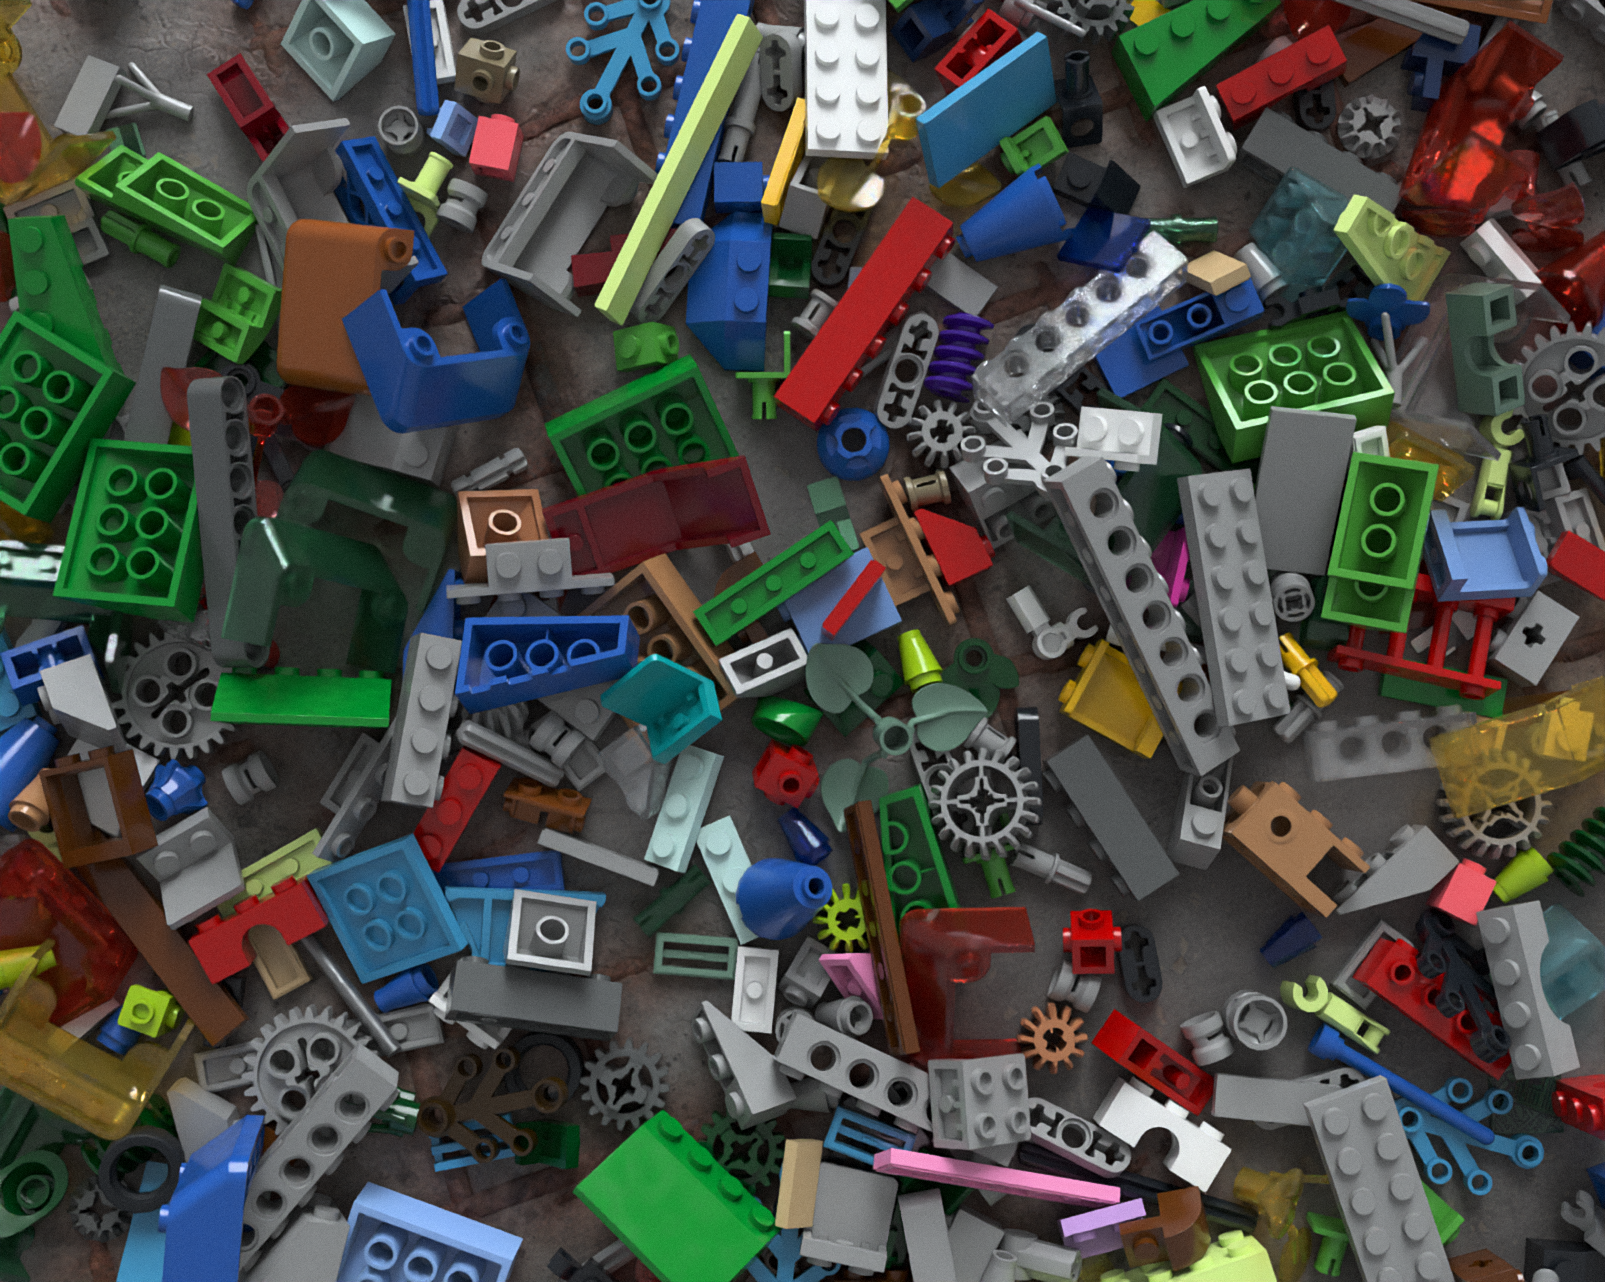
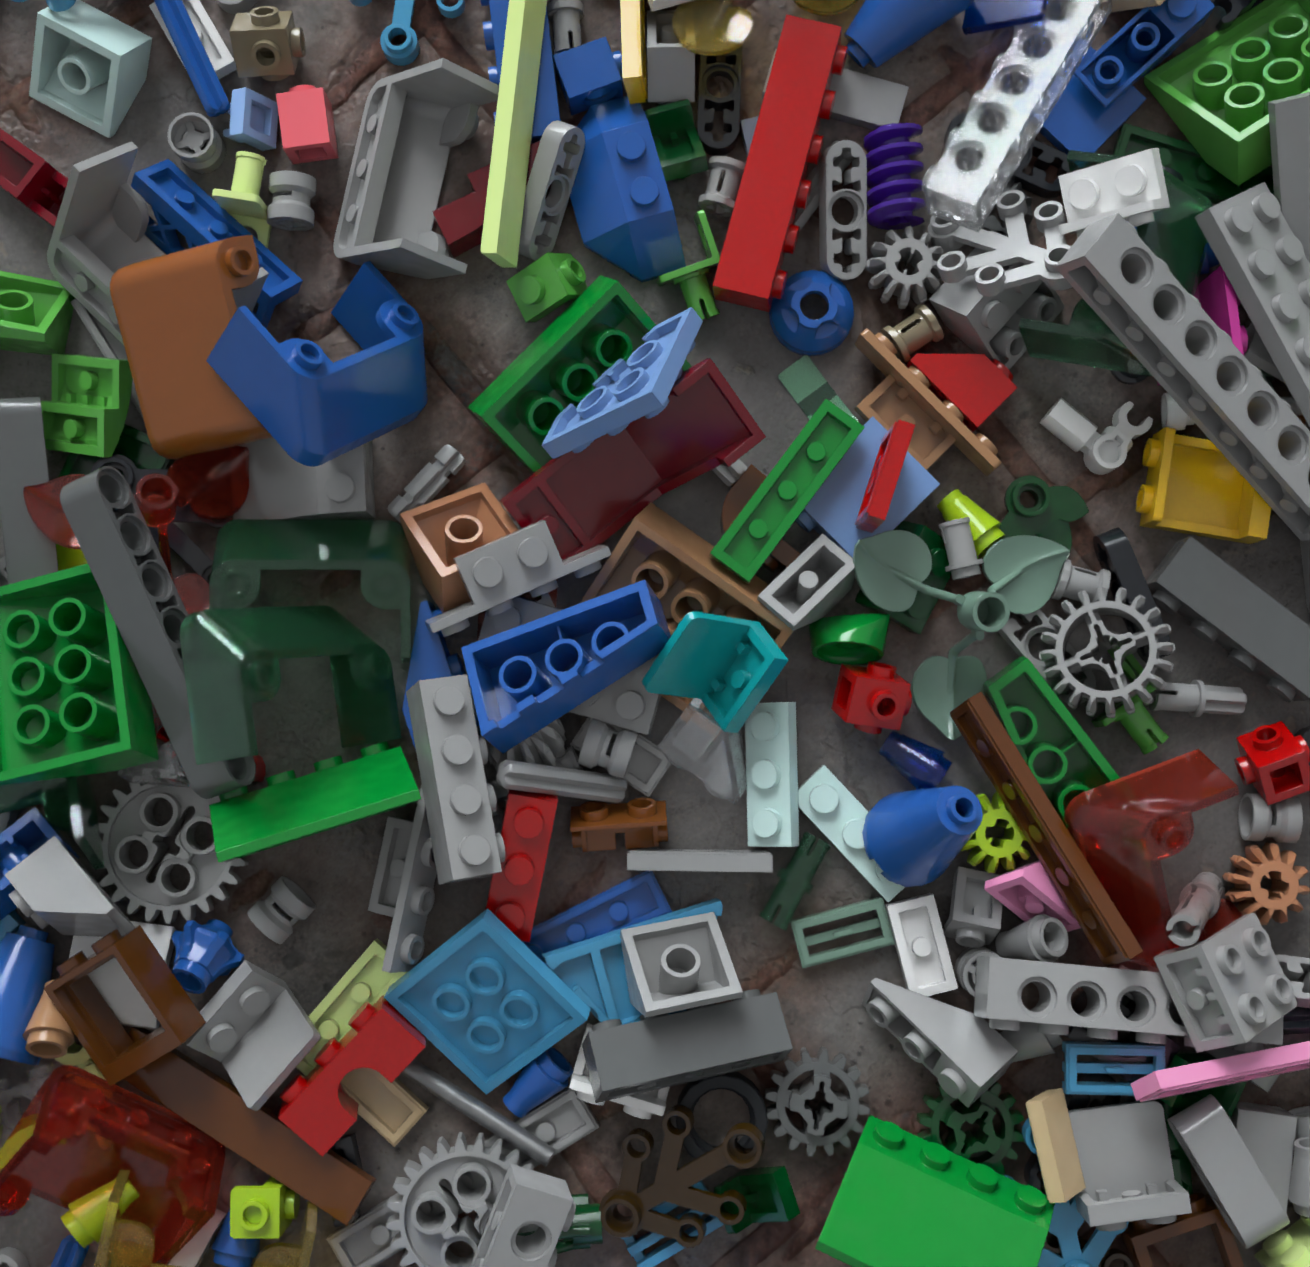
camera: 15 degrees left, 0 degrees up
none -> medium blue plate [541,307,703,459]
none -> light grey pin [939,517,984,580]
none -> light grey pin [1166,872,1224,946]

